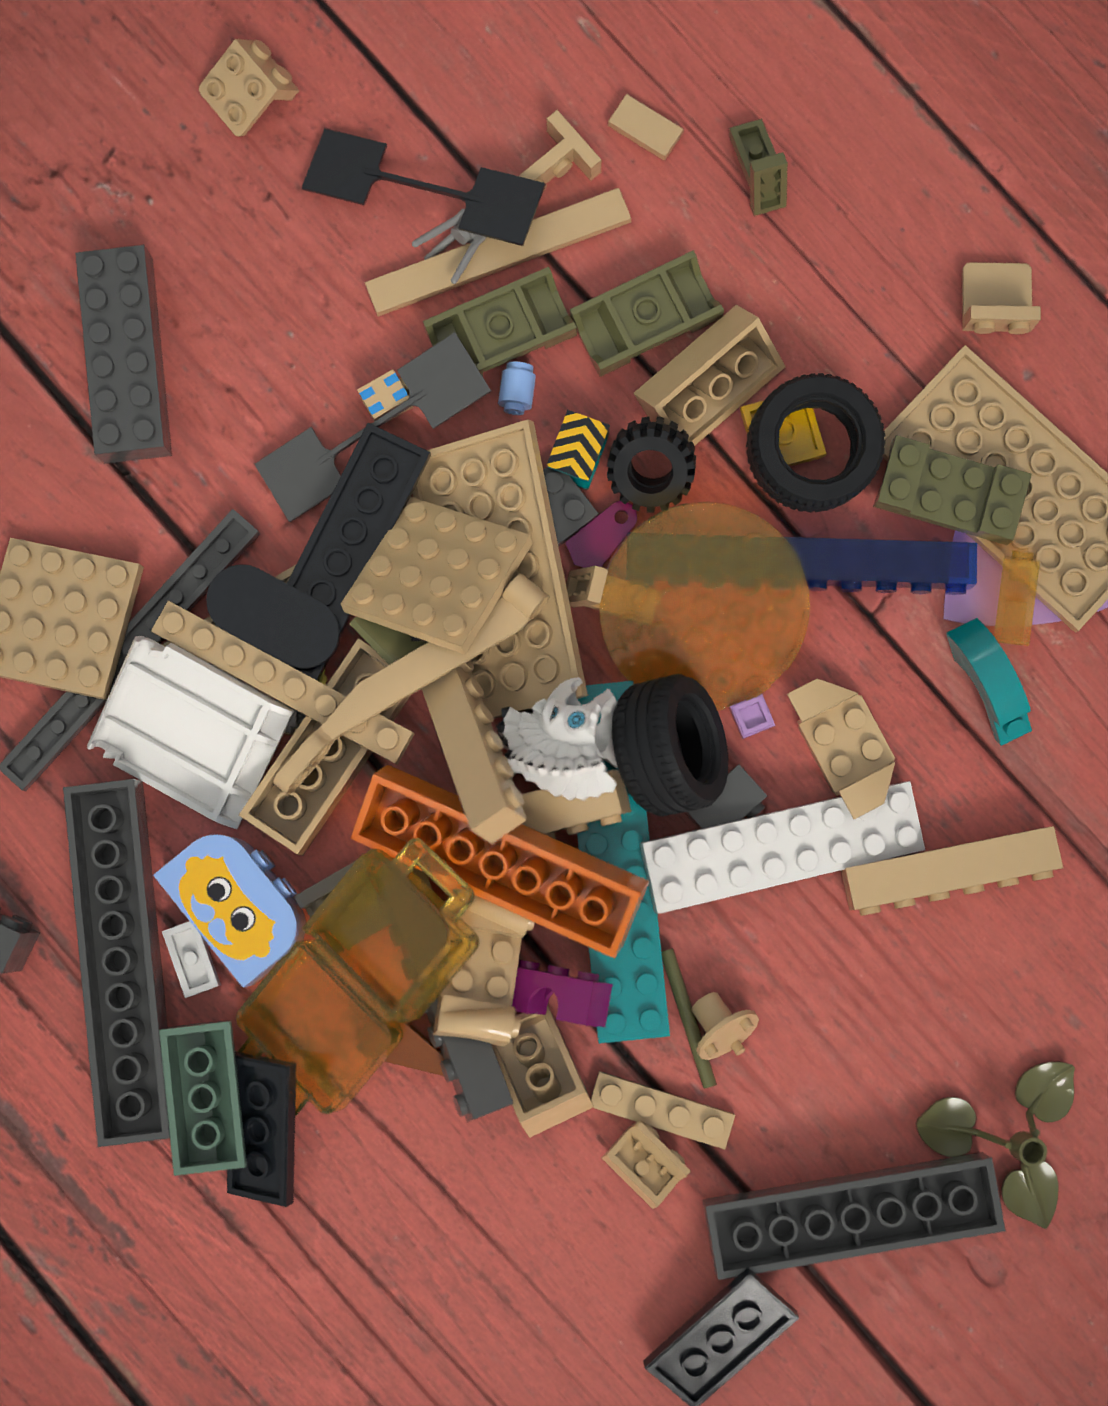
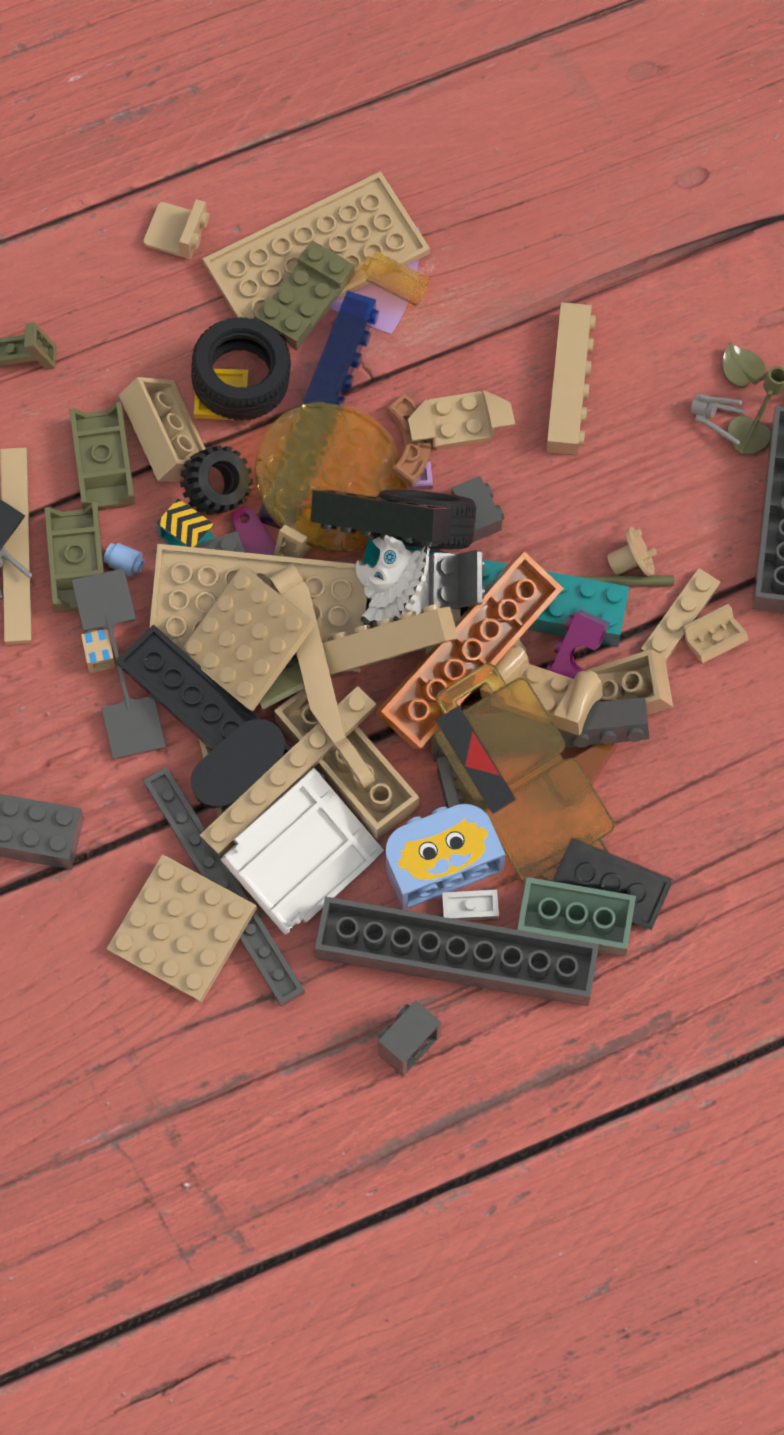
camera: 75 degrees left, 15 degrees down
white plate [639,781,925,914] -> none
teal arch [946,618,1032,746] -> none
none -> black brick [310,490,452,546]
none -> nougat tile [386,393,431,488]
none -> dark grey bracket [429,550,485,609]
none -> black tile [436,706,516,814]
none -> light grey plant [691,394,745,445]

